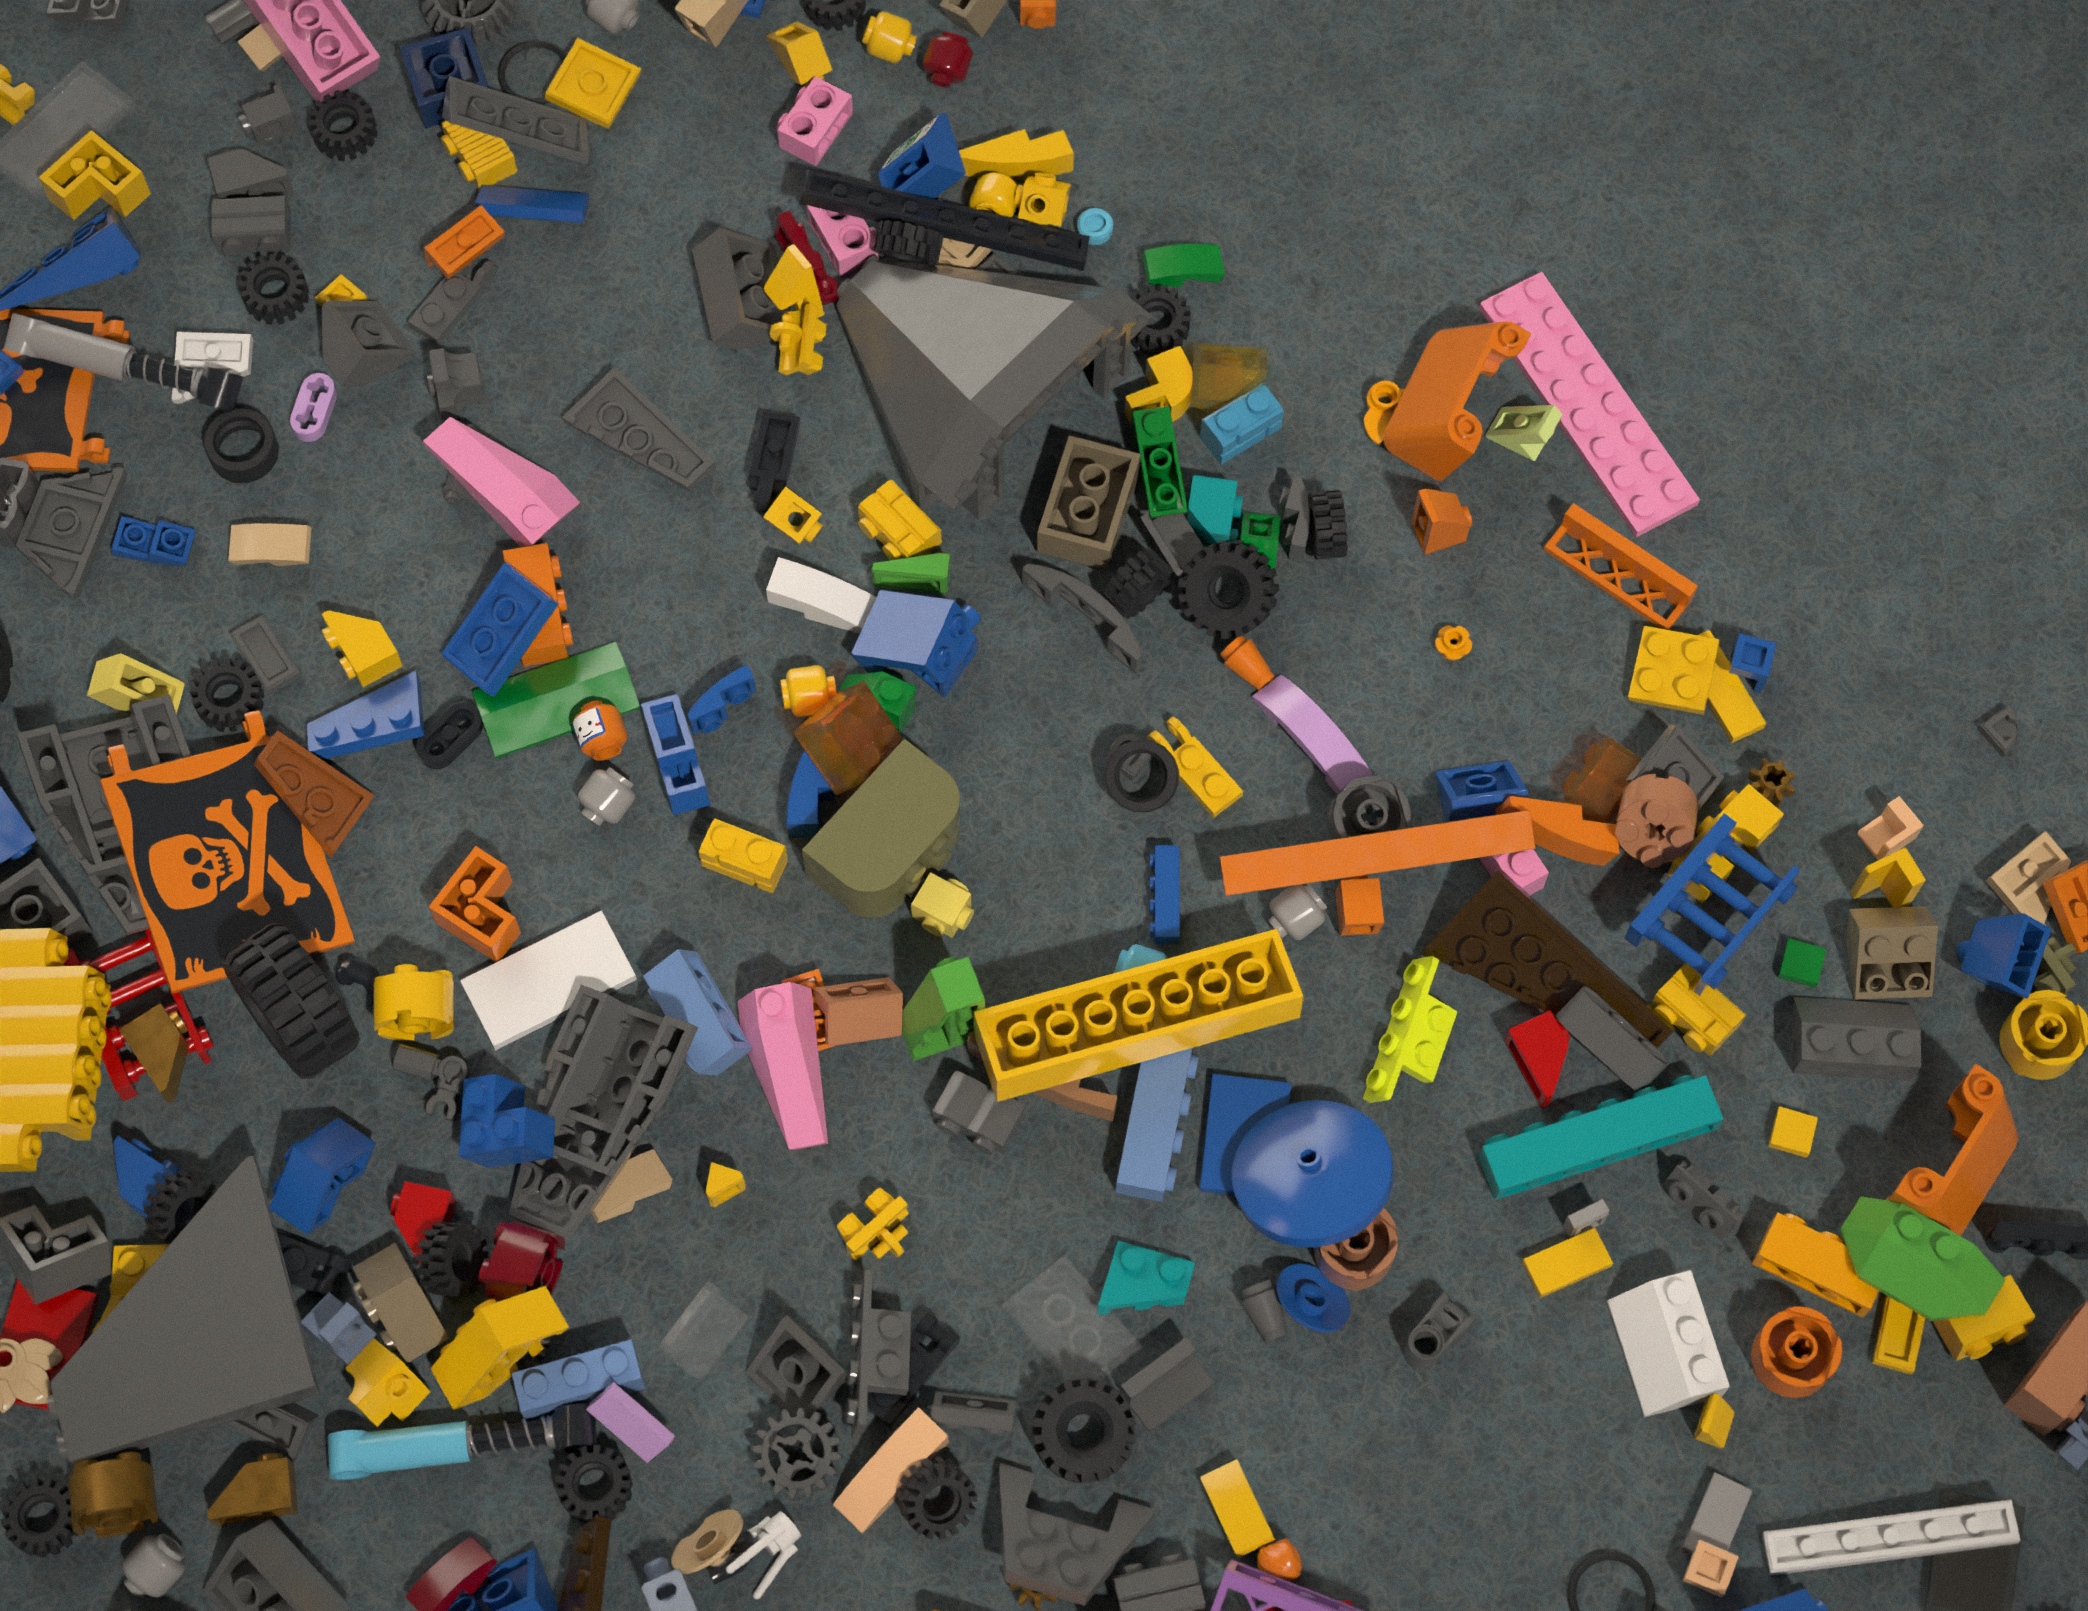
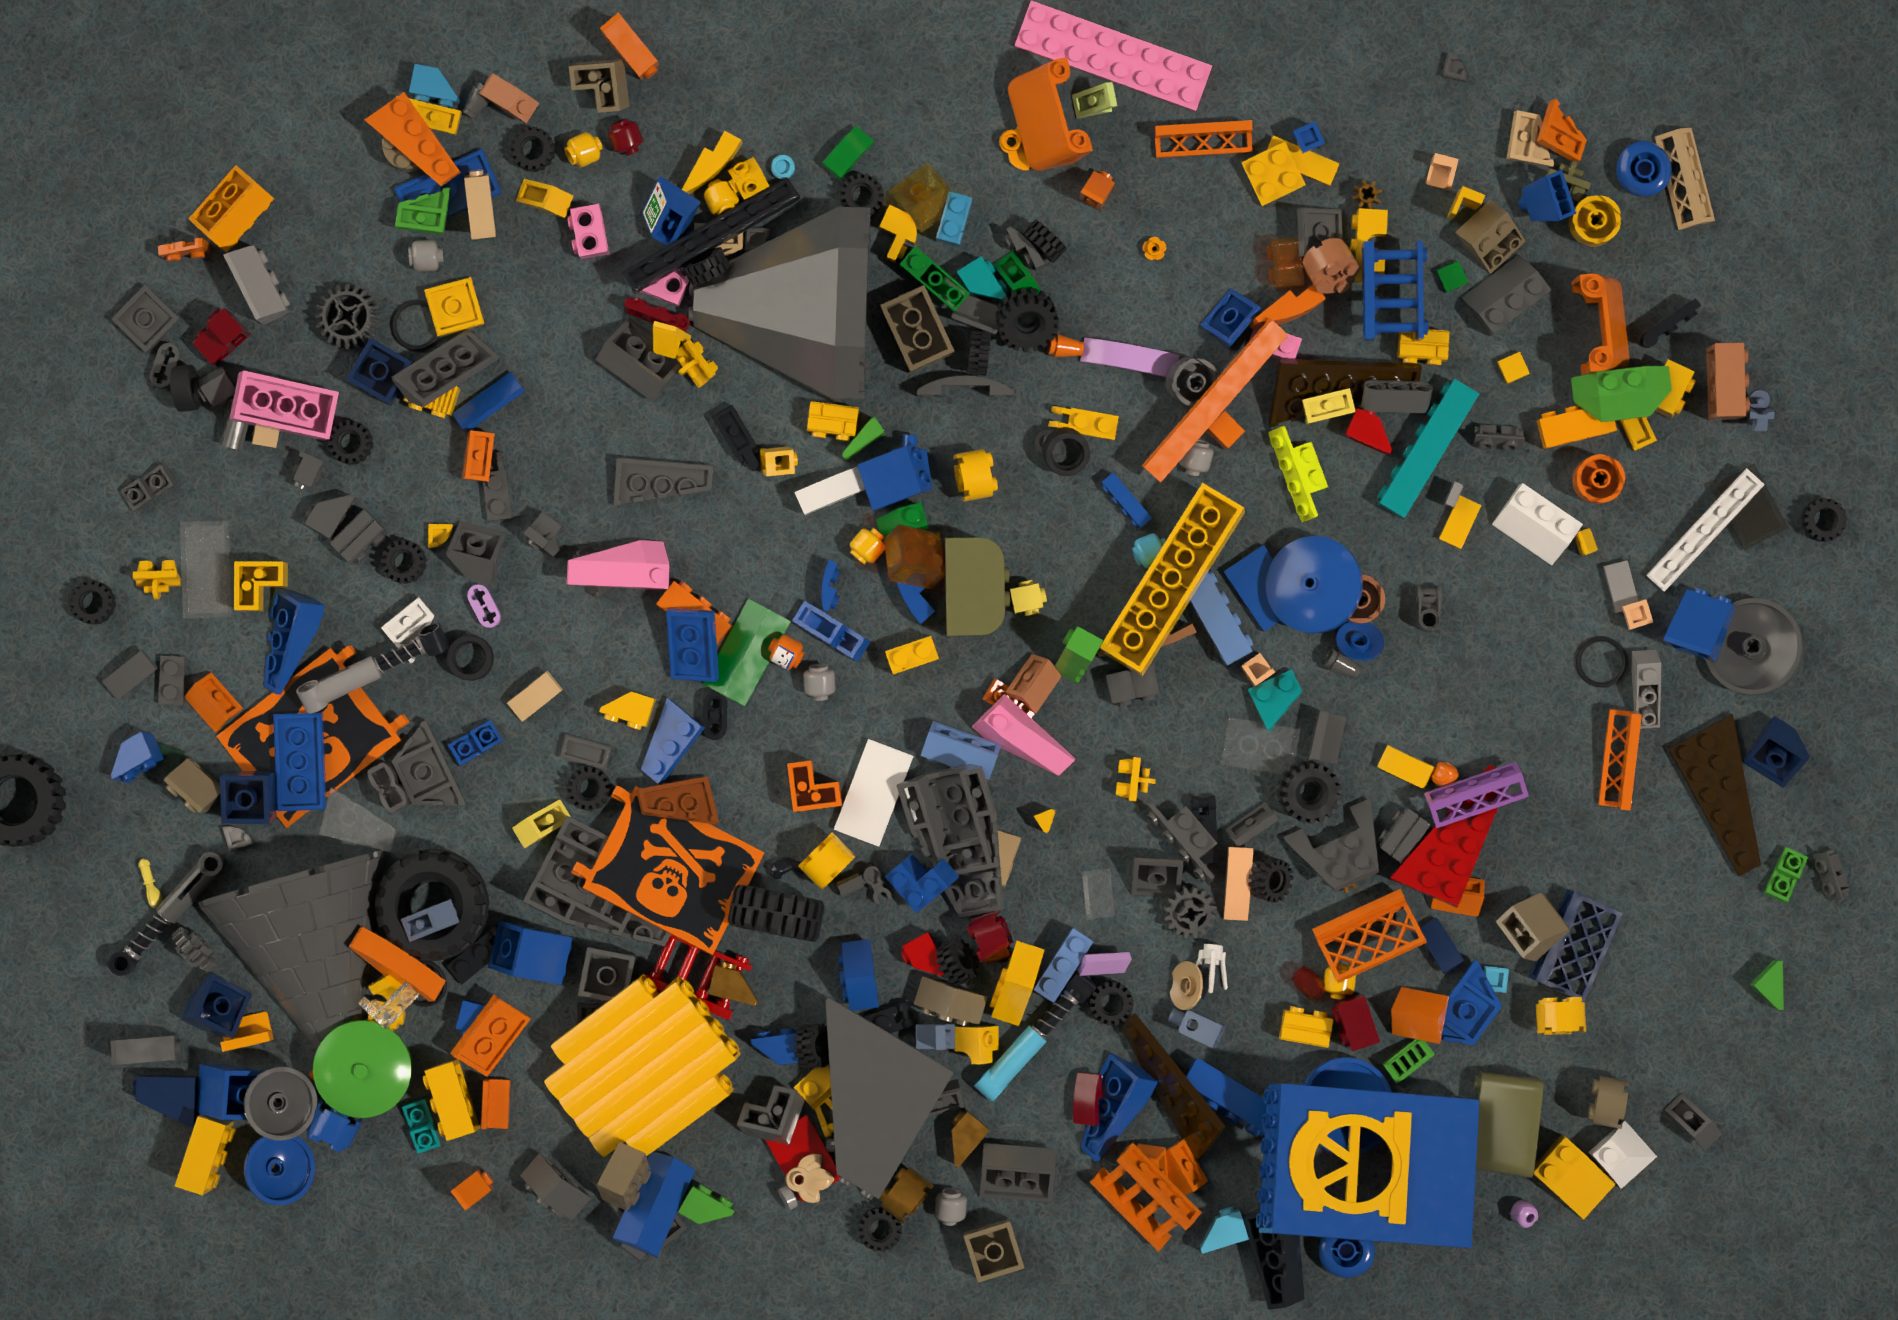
camera: 35 degrees left, 20 degrees up
none -> yellow brick [953,449,998,502]
none -> light nougat panel [1240,653,1275,686]
none -> light yellow panel [1302,388,1355,424]

